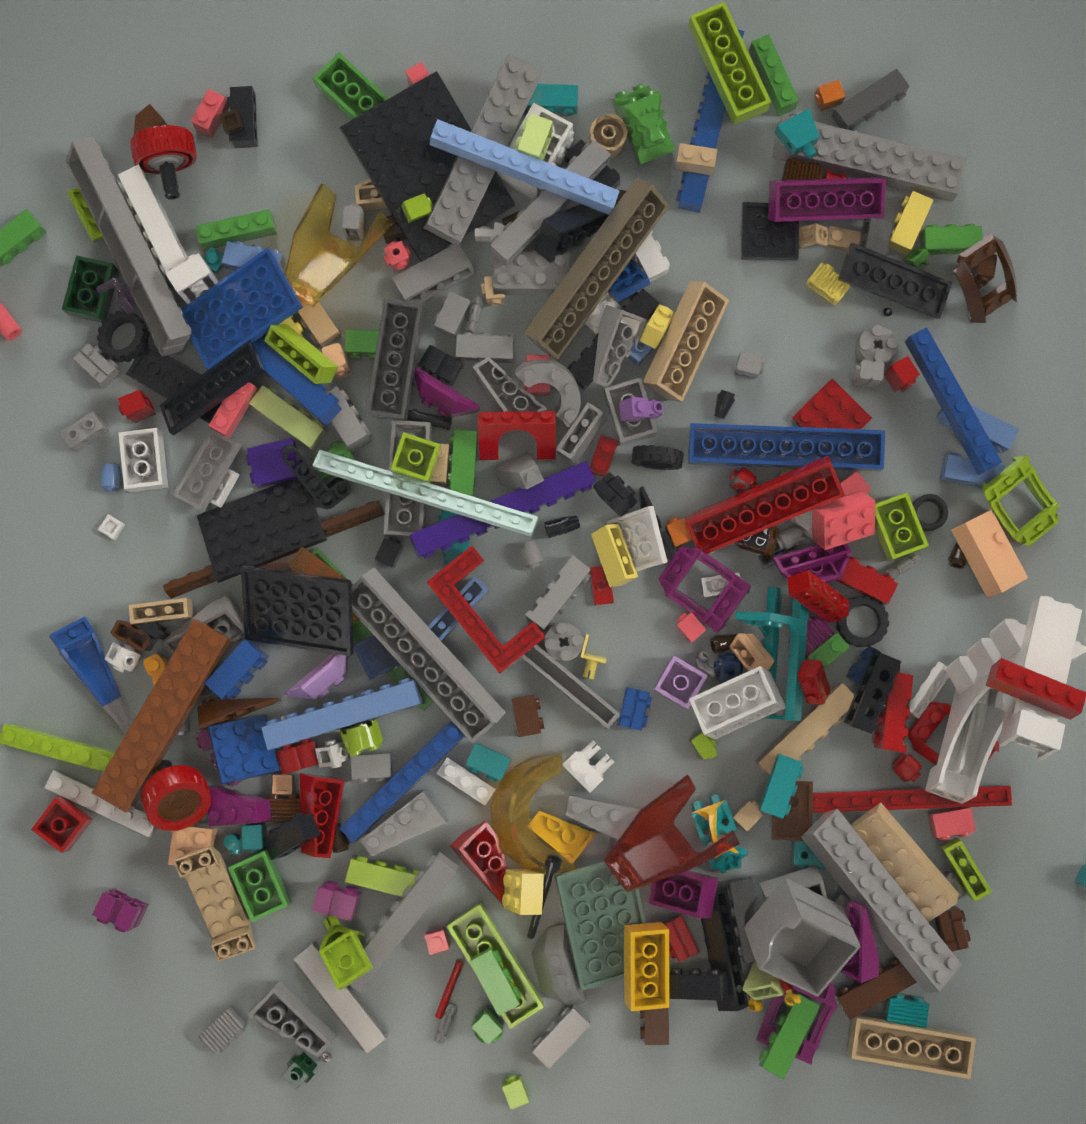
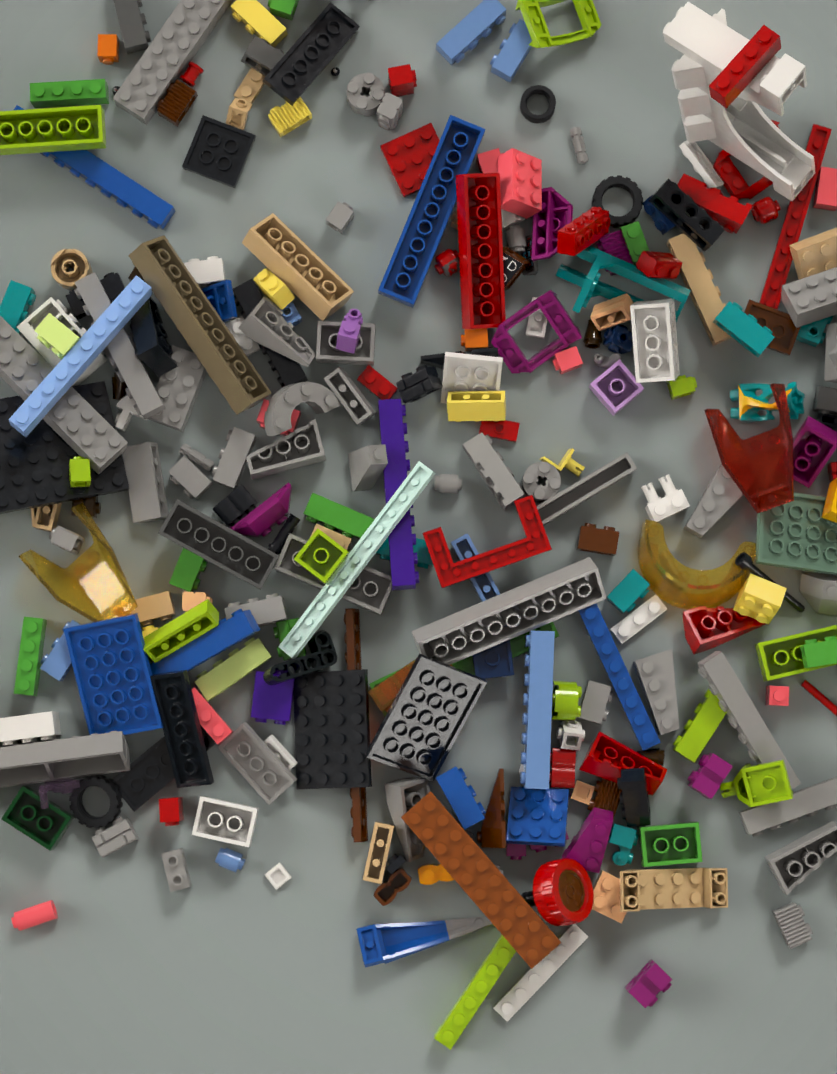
camera: 70 degrees left, 0 degrees up
red brick [31,796,93,853] -> none
white brick [105,642,141,672] -> none
white brick [165,253,219,304] -> none
teal plate [203,247,223,274] -> none
lavender wedge [285,653,348,699] -> none
black brick [375,537,403,568] -> none
coral brick [383,241,412,271] -> none
red arch [478,411,556,460] -> none
tan bracket [481,276,505,306] -> none
yellow wing [526,811,596,864] -> none
black hinge [544,515,580,538] -> none
bright green brick [612,83,676,165] -> none
blue brick [618,687,652,731] -> none
black tyre [631,445,684,470] -> none
tan brick [675,143,717,175] -> none
black cone [714,390,735,419] -> none
tan brick [732,800,763,831] -> none
magenta brick [768,177,886,222] -> none
teal torso [774,109,819,159] -> none
red brick [836,557,898,605] -> none
lime brick [875,492,929,561] -> none
bright green tile [903,247,930,270] -> none
blue brick [905,327,1002,475] -> none
dark brown cone [948,542,967,569] -> none
light nougat brick [951,509,1028,598] -> none

